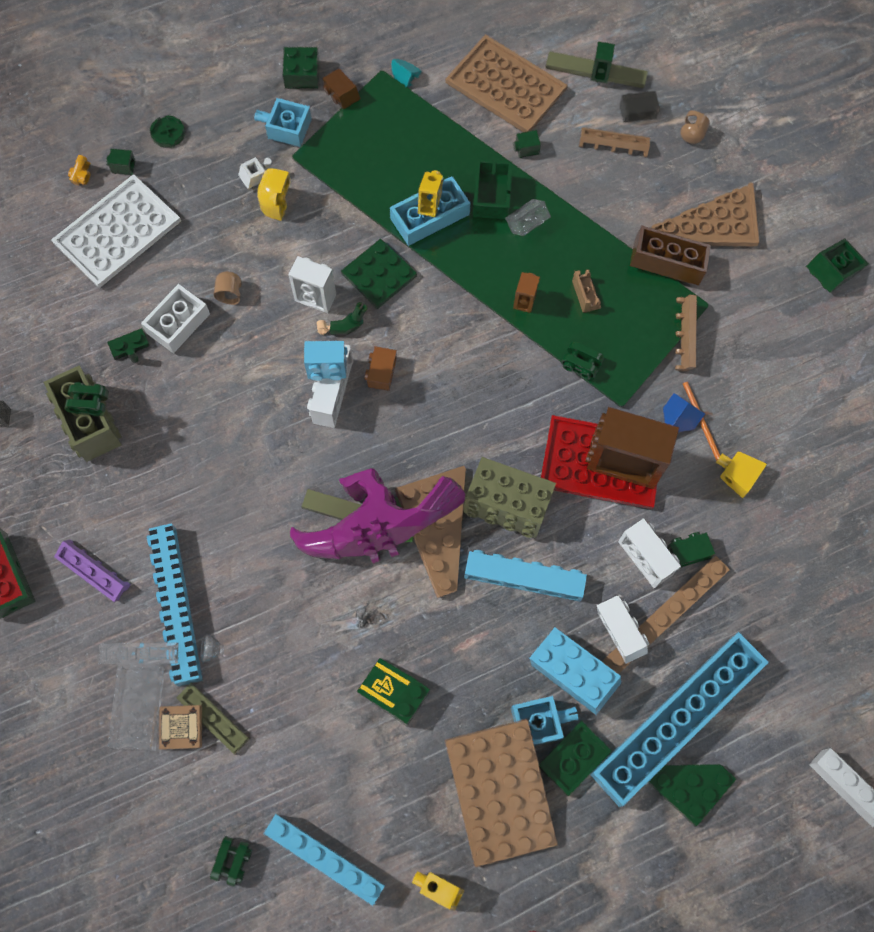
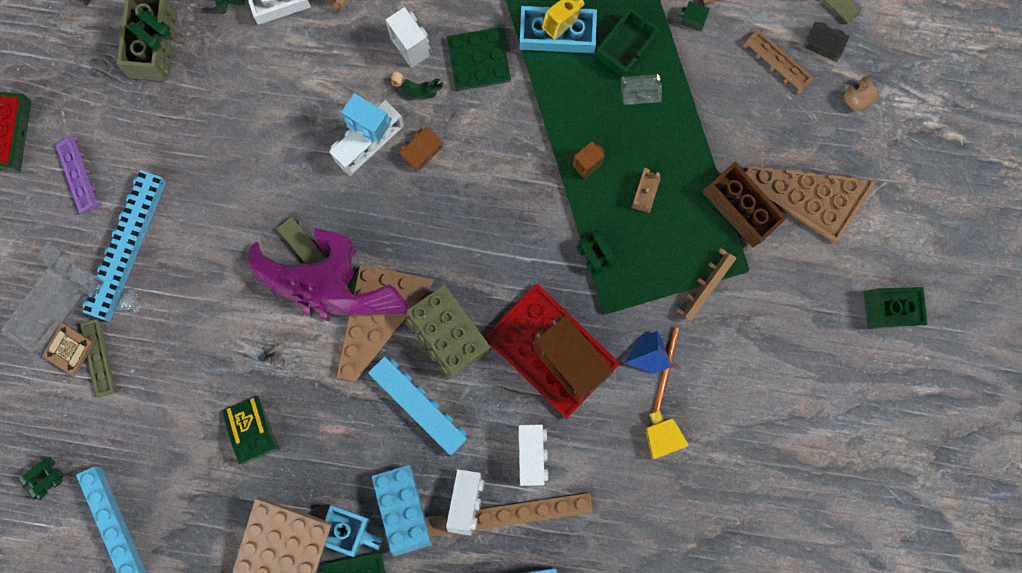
camera: 35 degrees right, 10 degrees up
dark green brick [667,532,715,568] -> none

